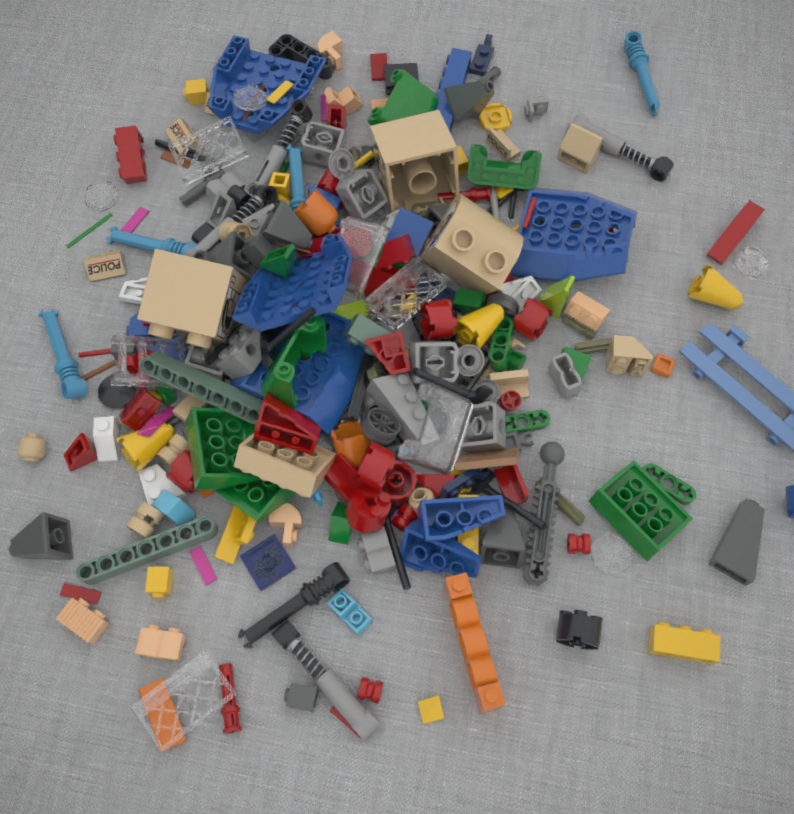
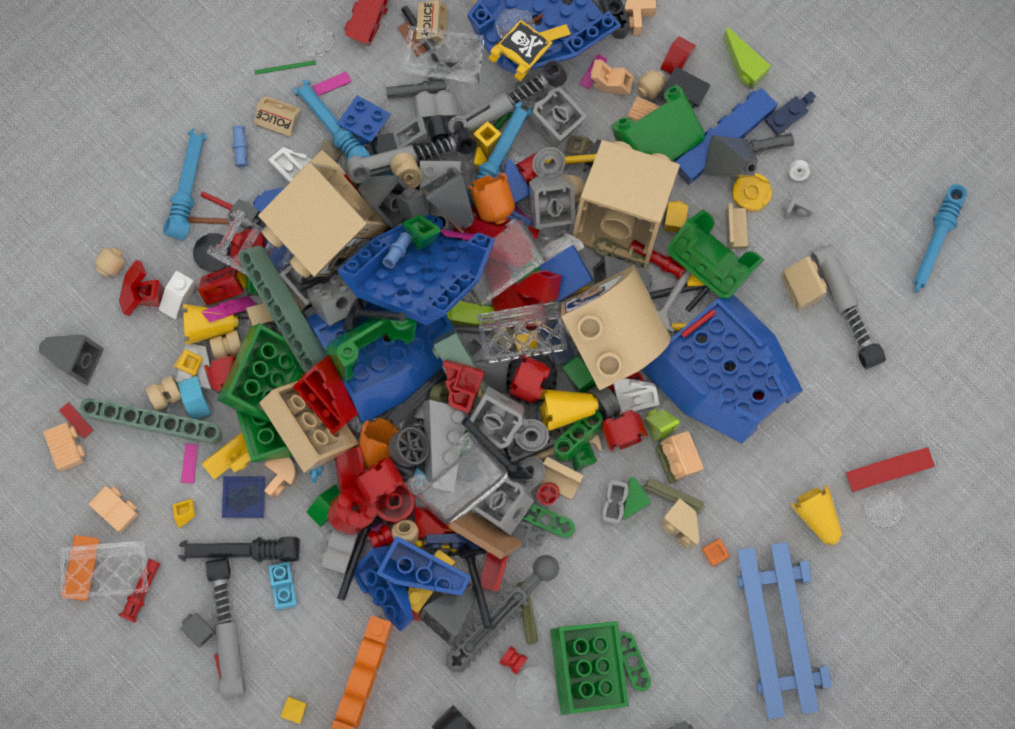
camera: 30 degrees right, 10 degrees up
yellow brick [145,567,174,599] -> none
red slope [327,105,347,141] -> none
red wheel [357,677,384,704] -> none
none -> red tile [119,260,147,316]
none -> yellow slope [172,499,196,528]
none -> yellow slope [173,349,203,376]
none -> medium blue pin [232,125,248,167]
none -> blue hinge [337,95,391,145]
none -> medium blue pin [383,232,412,269]
none -> flag [488,20,553,82]
none -> tan head [637,70,667,100]
none -> lime slope [723,27,771,89]
none -> white tile [789,160,810,181]

